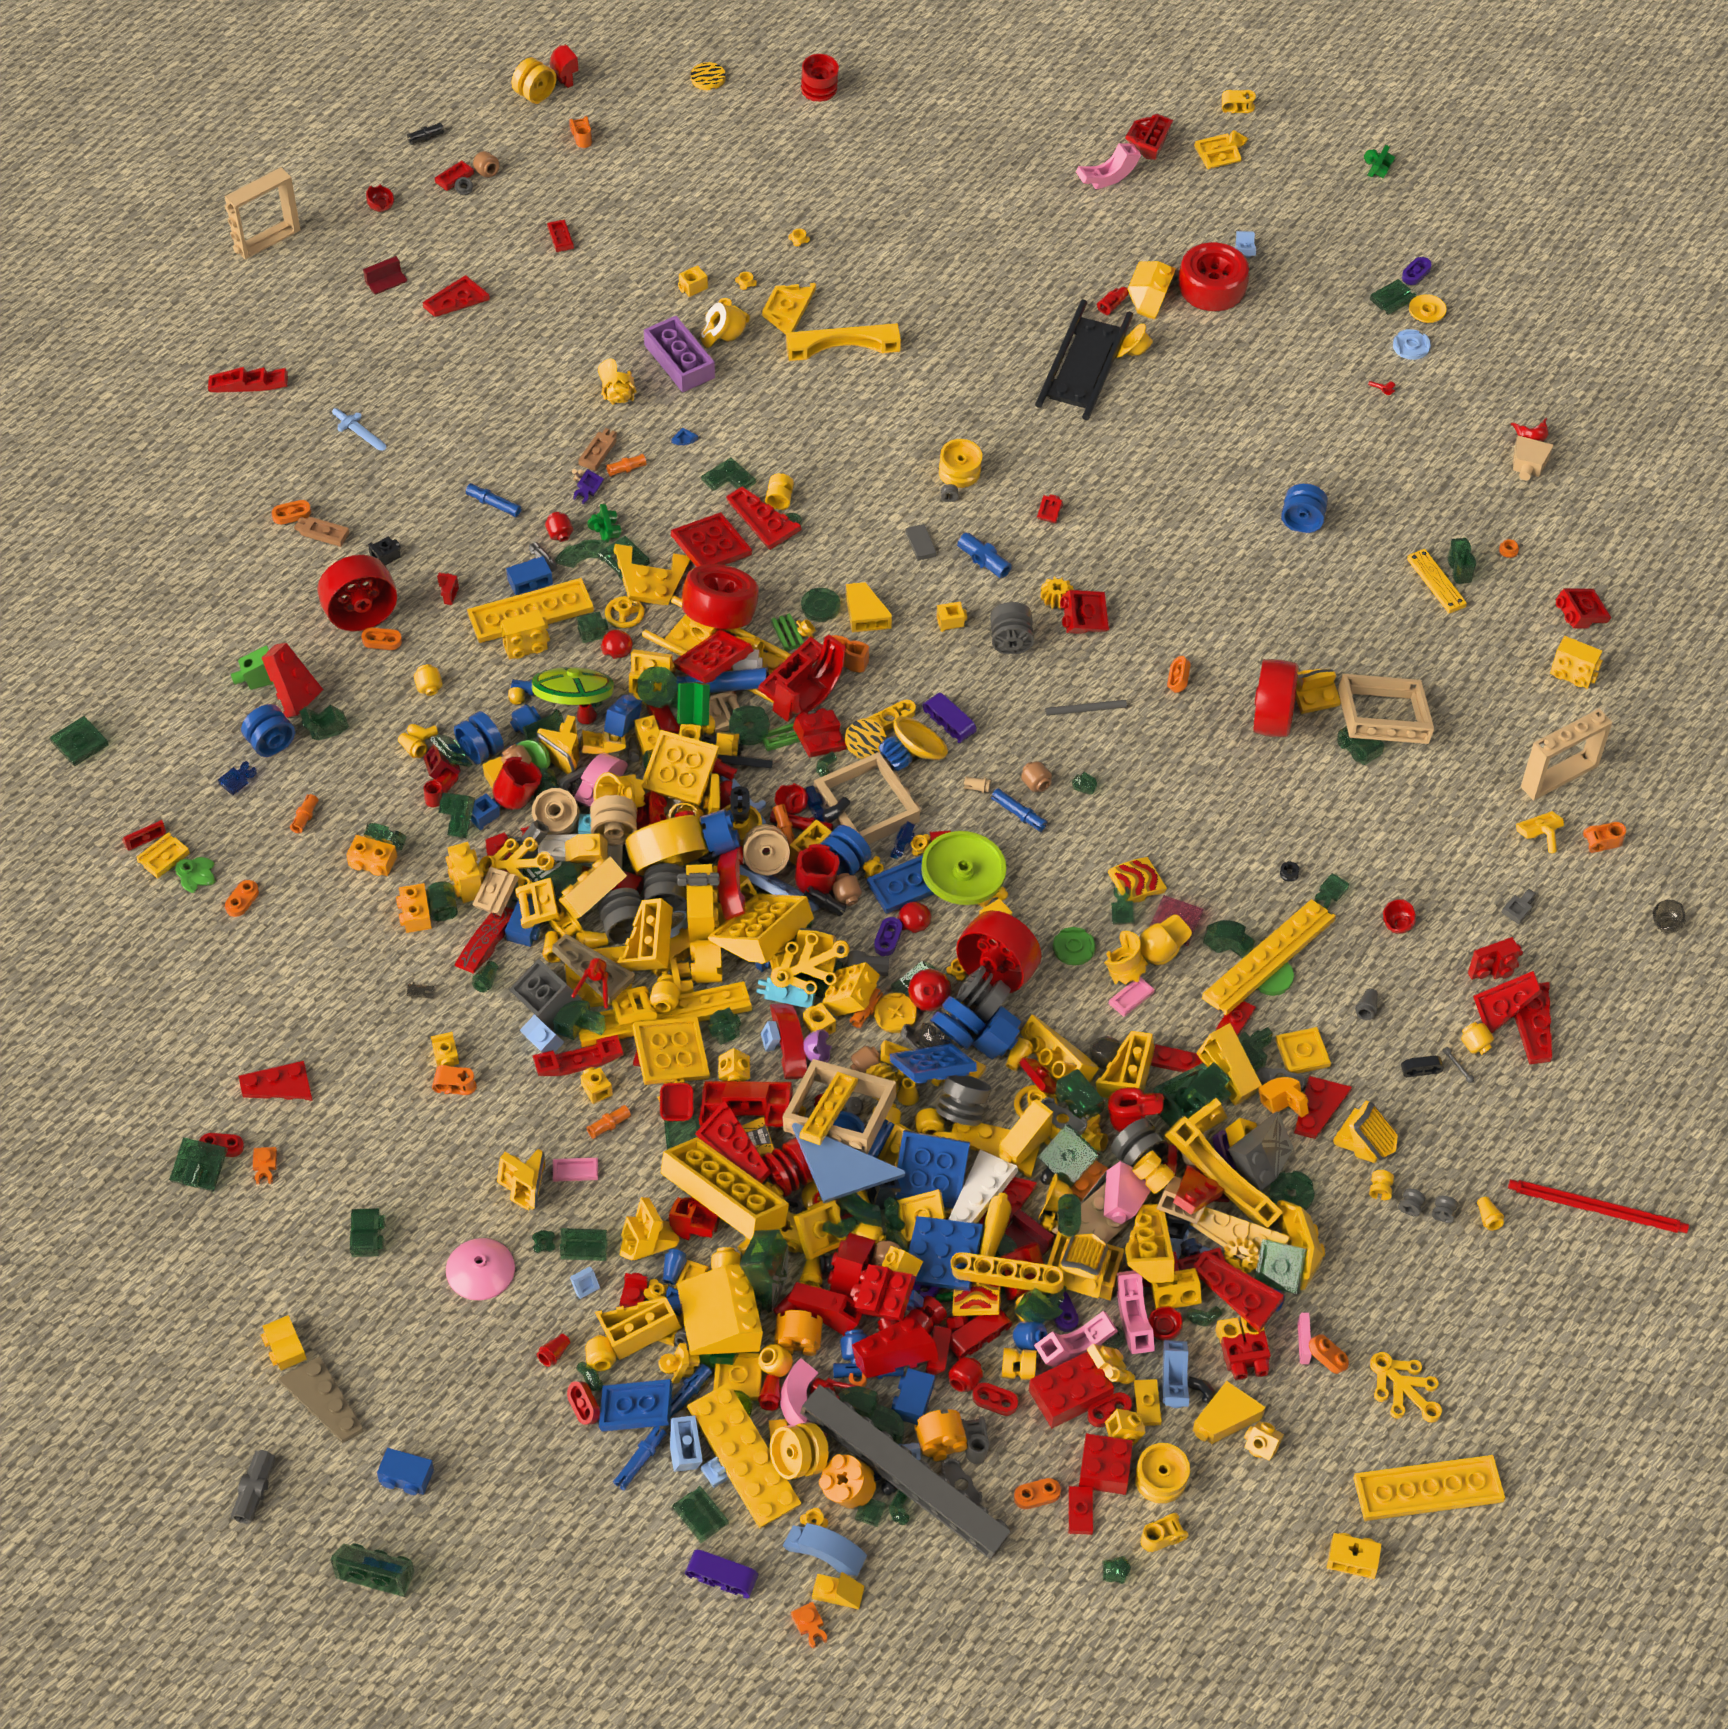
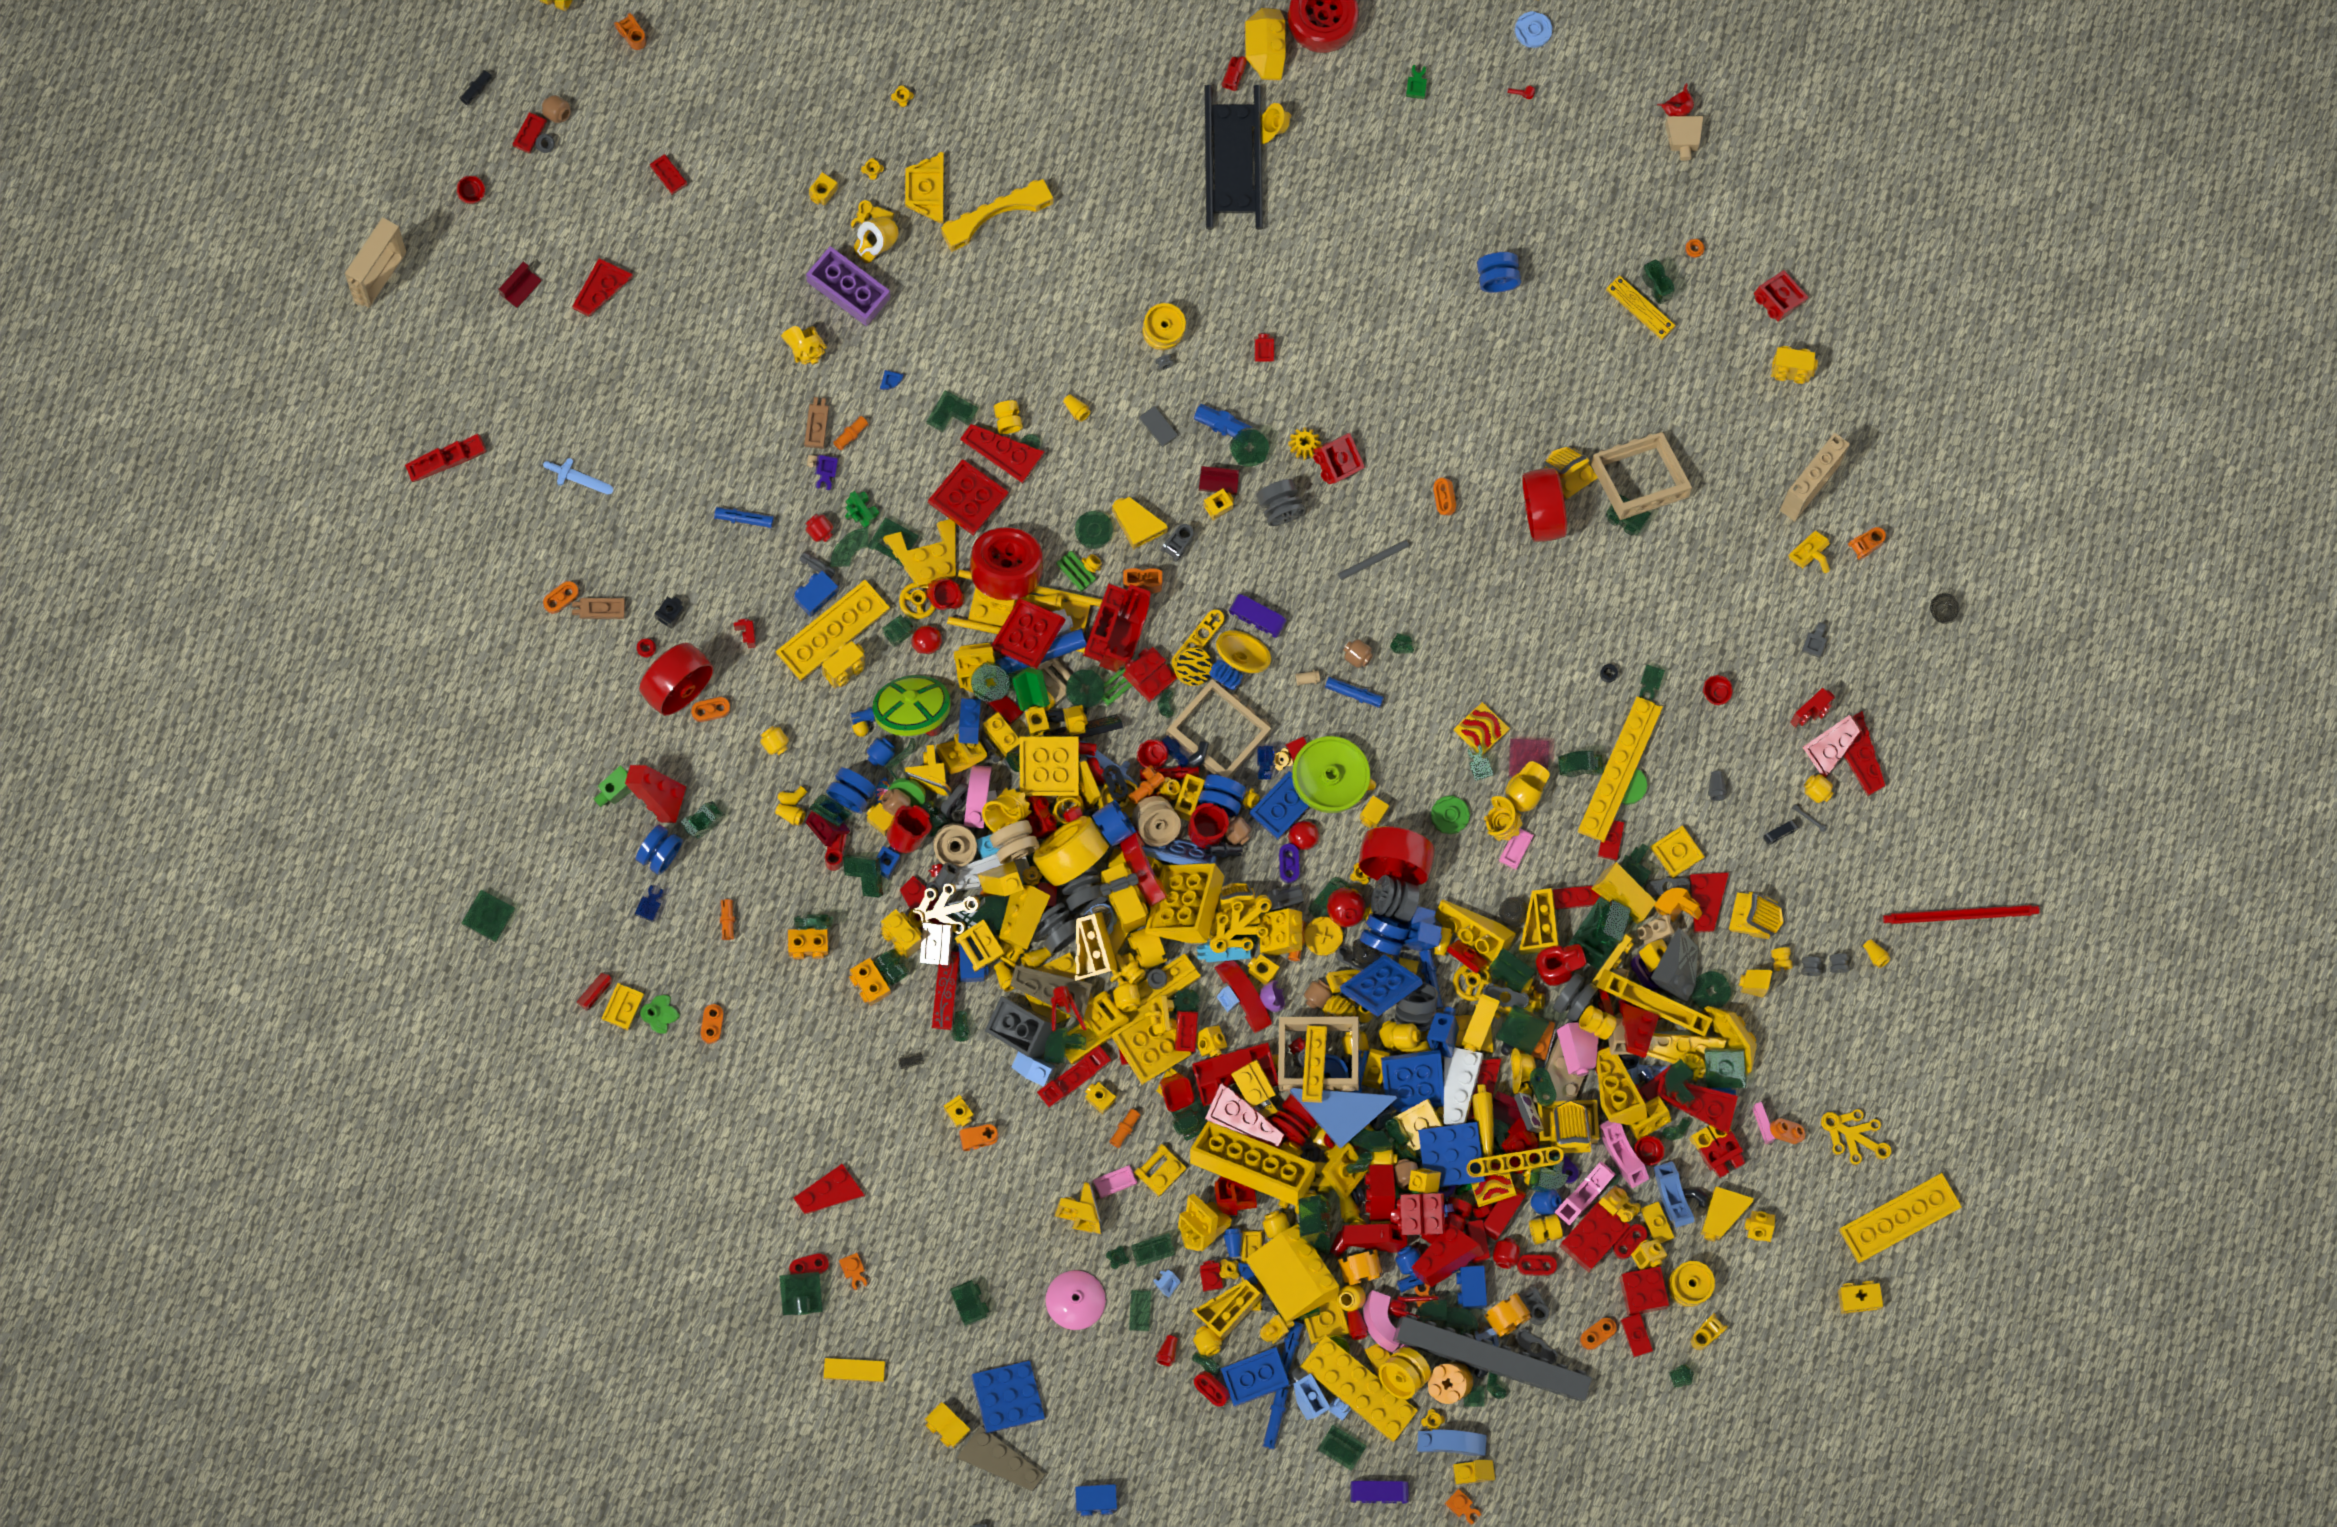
camera: 25 degrees left, 20 degrees up
none -> yellow tile [824,1358,885,1382]
none -> red hair [926,578,964,610]
none -> blue plate [971,1361,1045,1434]
none -> yellow plate [1023,866,1042,885]
none -> yellow cone [1063,394,1091,422]
none -> yellow wheel [1121,961,1146,985]
none -> orange pin [1128,772,1165,805]
none -> clear green tile [1129,1290,1151,1332]
none -> yellow plate [1134,1144,1187,1197]
none -> yellow hips [1144,996,1177,1035]
none -> dark grey tile [1147,969,1167,990]
none -> dark grey piece [1160,524,1193,562]
none -> yellow plate [1160,777,1180,800]
none -> clear green head [1172,1108,1203,1137]
none -> red plate [1175,1011,1198,1052]
none -> dark red panel [1198,466,1239,495]
none -> clear green plate [1230,428,1269,467]
none -> yellow plate [1231,1059,1276,1107]
none -> yellow head [1390,1023,1421,1049]
none -> green plate [1406,65,1427,99]
none -> blue pin [1419,950,1444,1009]
none -> blue torso [1427,1007,1459,1058]
none -> tile [1514,1093,1544,1133]
none -> tan hips [1637,915,1674,945]
none -> clear green brick [1664,1059,1695,1108]
none -> yellow slope [1738,970,1772,998]

